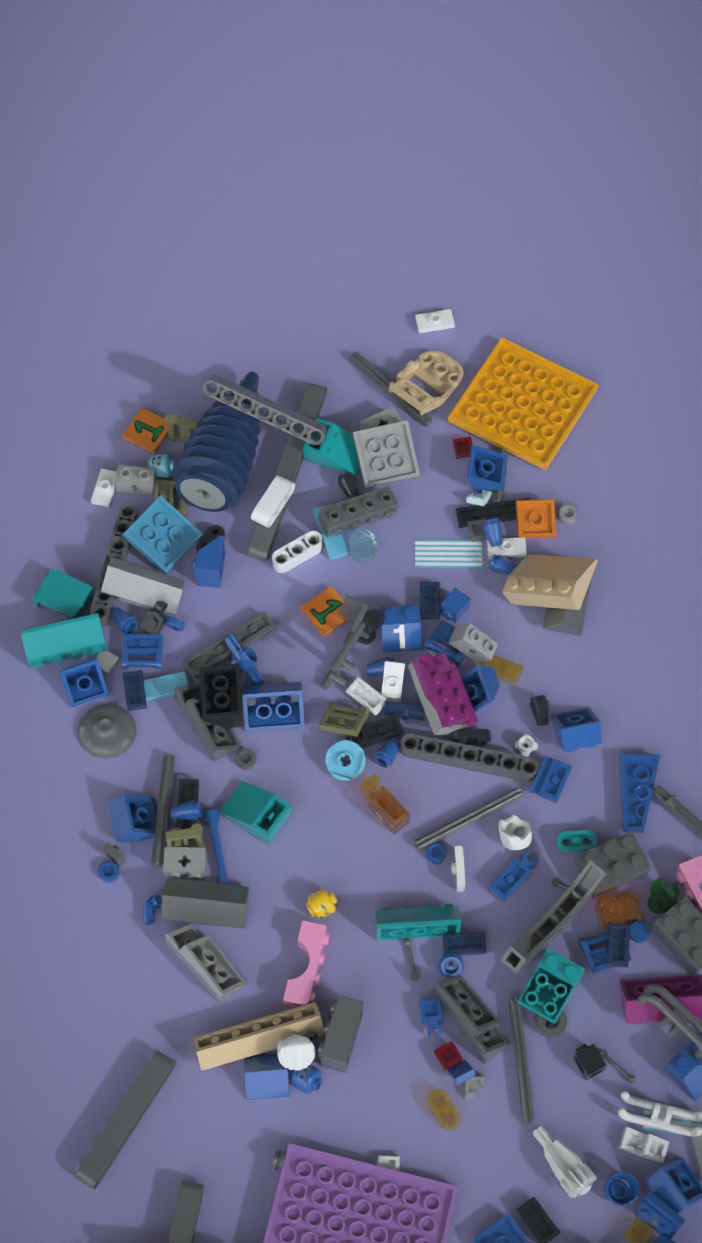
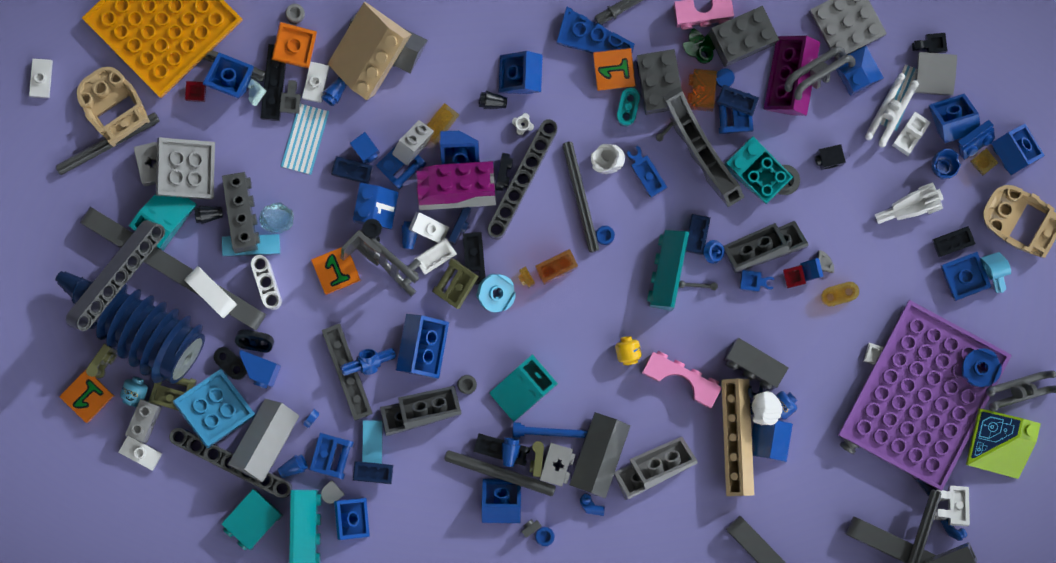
camera: 75 degrees left, 20 degrees up
dark grey hat [78,704,137,759] -> none
black plate [140,600,168,634] -> none
black slope [199,663,245,728] -> none
blue cone [374,738,401,768] -> none
white plate [451,846,465,892] -> none
blue cone [482,518,502,547] -> none
dark grey axle [508,997,535,1124] -> none
blue plate [530,755,572,803] -> none
dark grey hinge [599,1050,635,1083] -> none
none -> black plate [235,329,274,353]
none -> orange tile [593,48,636,91]

